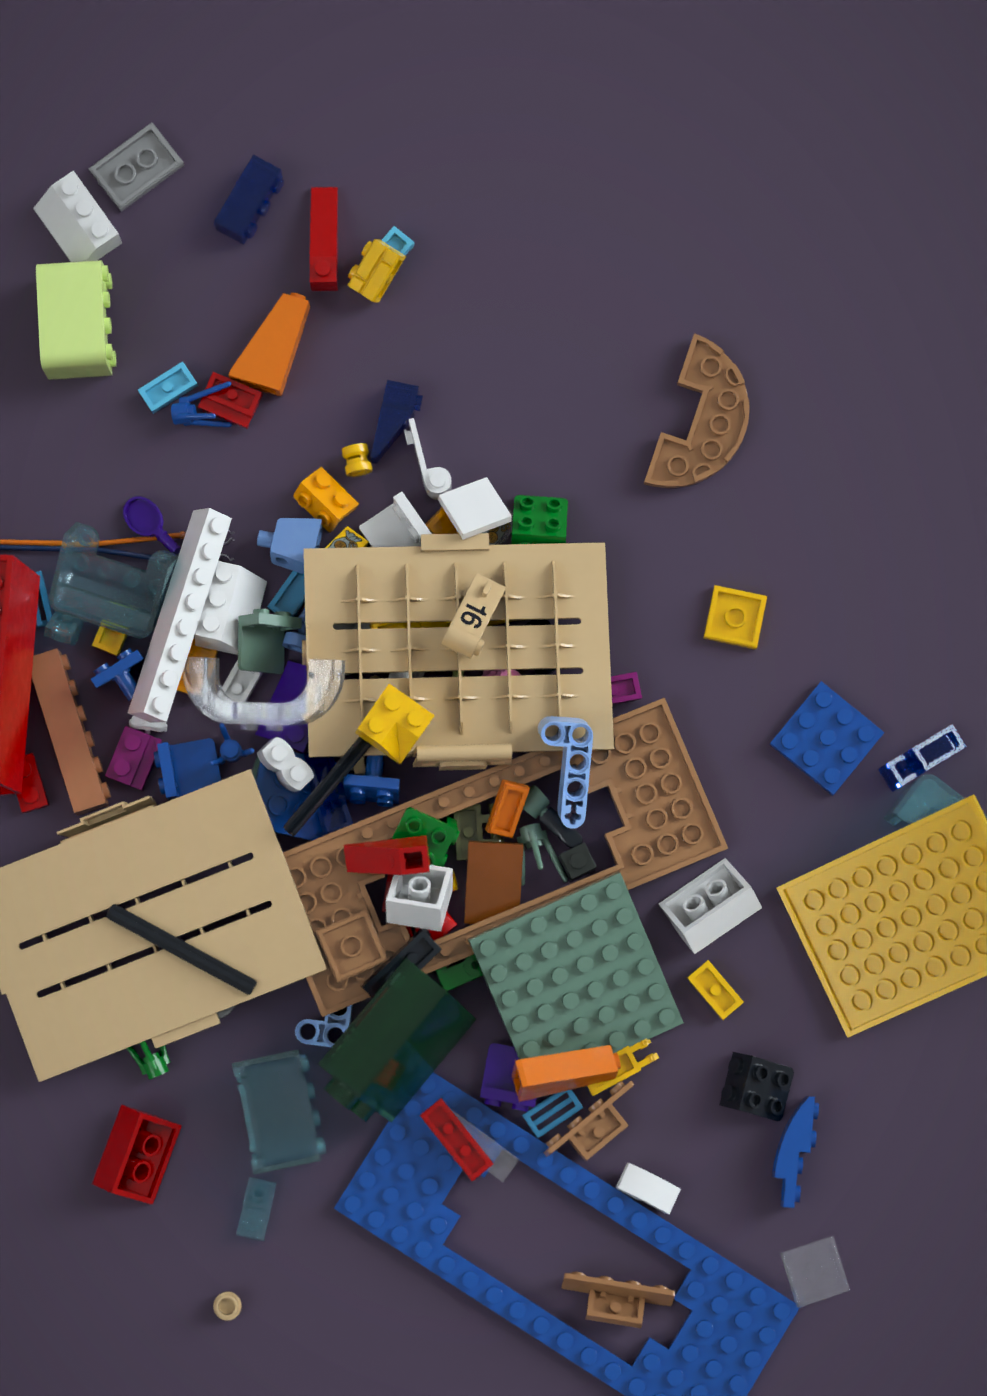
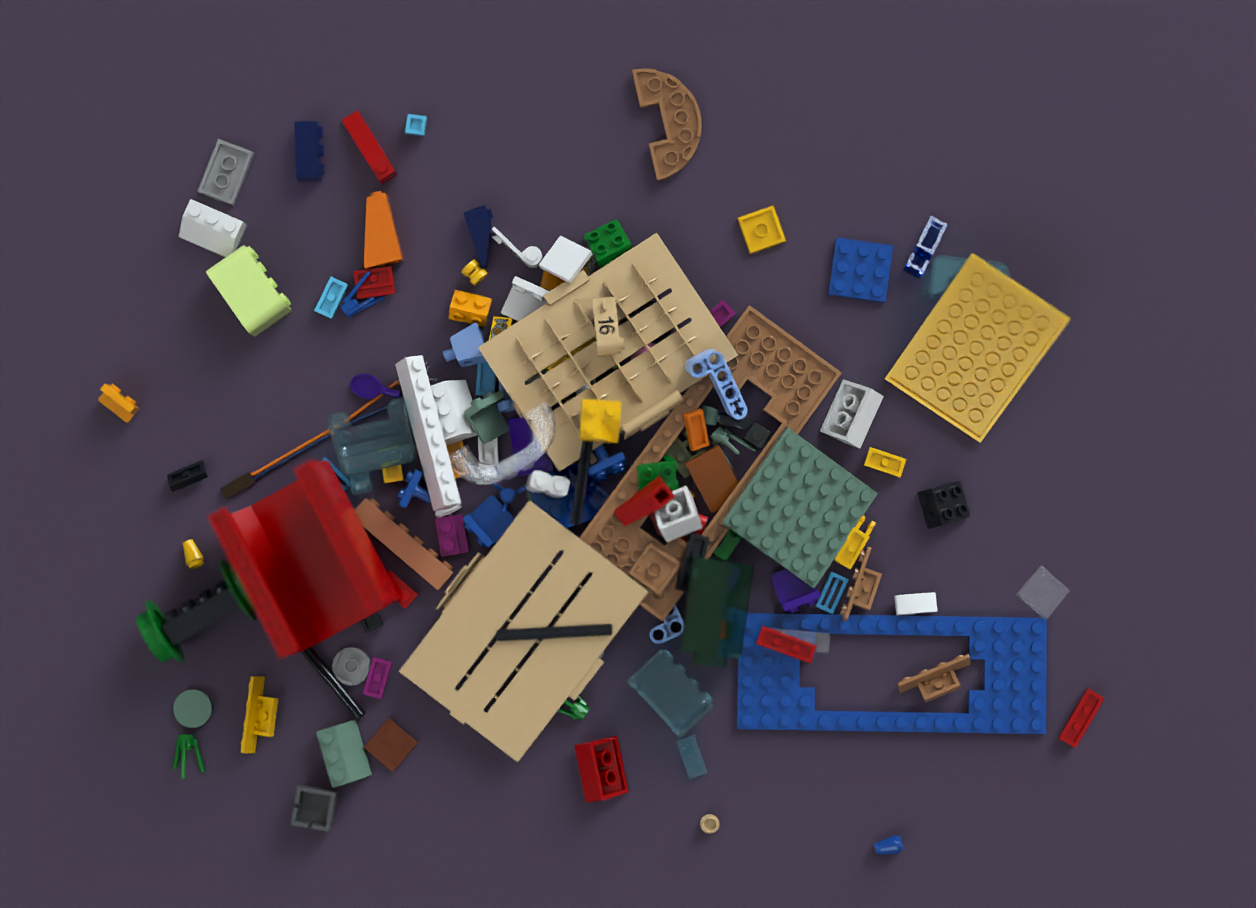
camera: 25 degrees left, 5 degrees up
yellow brick [348,239,406,302] -> none
orange slope [512,1045,621,1102] -> none
blue slope [772,1096,819,1208] -> none

